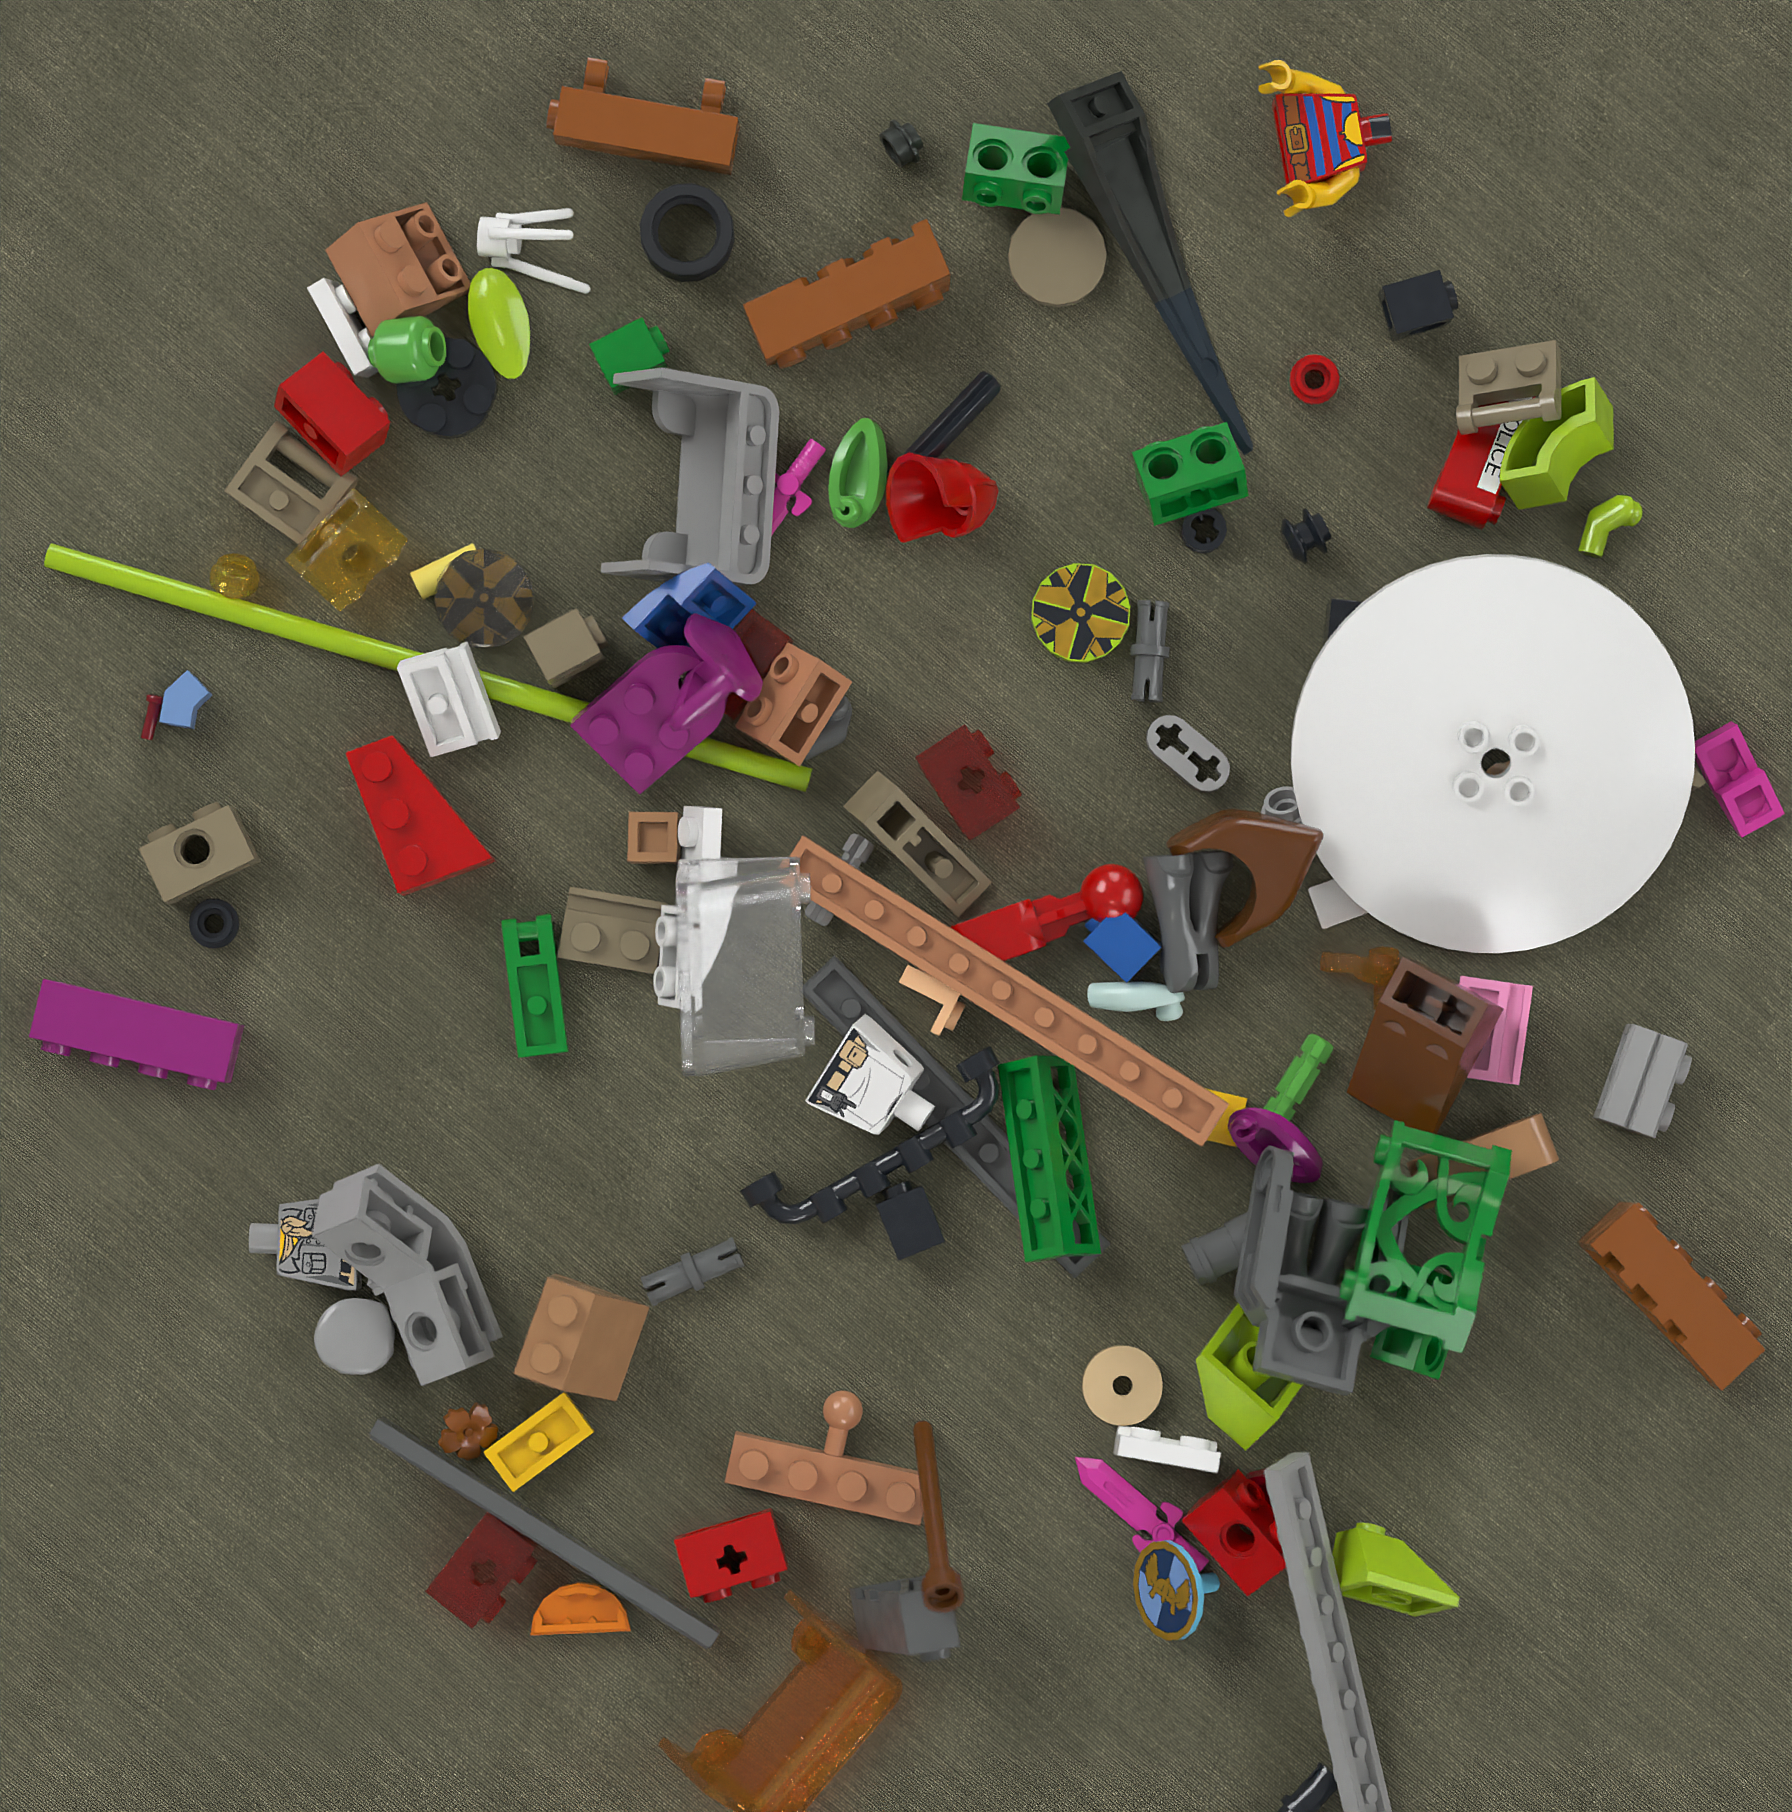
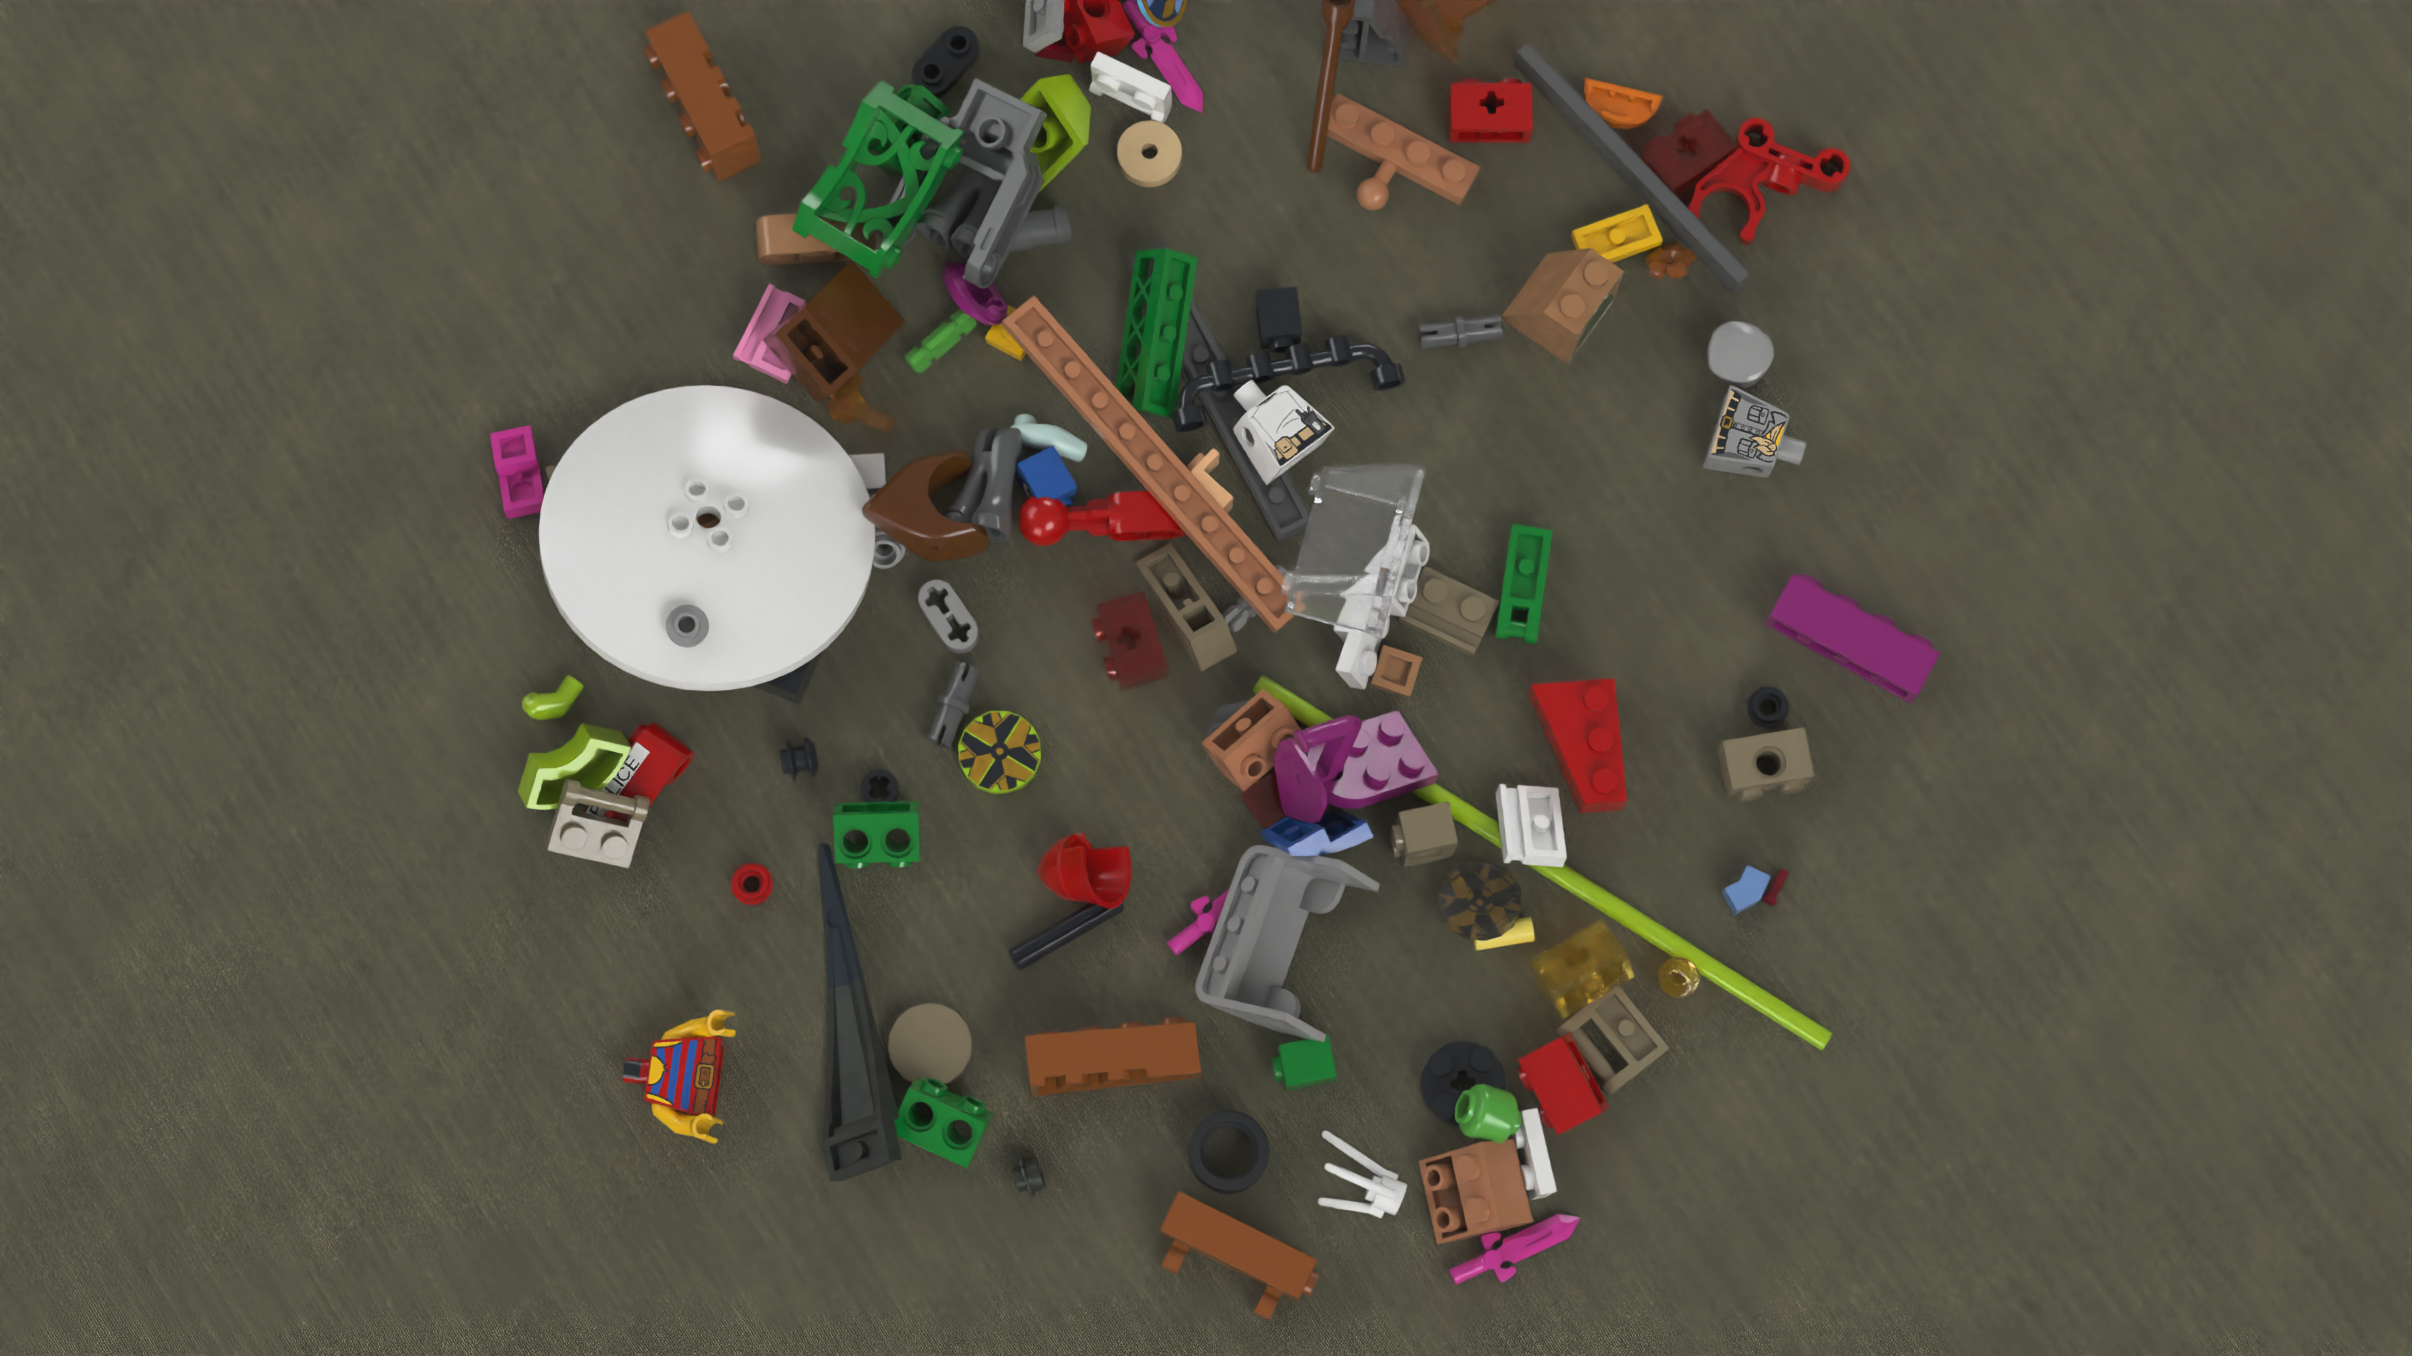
camera: 170 degrees left, 10 degrees down
light grey brick [312,1164,503,1386] -> none
lime arm [468,268,530,379] -> none
bright green arm [828,418,887,528] -> none
black brick [1378,270,1458,342] -> none
light grey brick [1593,1024,1692,1138] -> none
none -> light grey plate [666,605,709,648]
none -> black plate [912,26,979,98]
none -> dark pink sword [1448,1214,1581,1285]
none -> red piece [1688,117,1851,245]

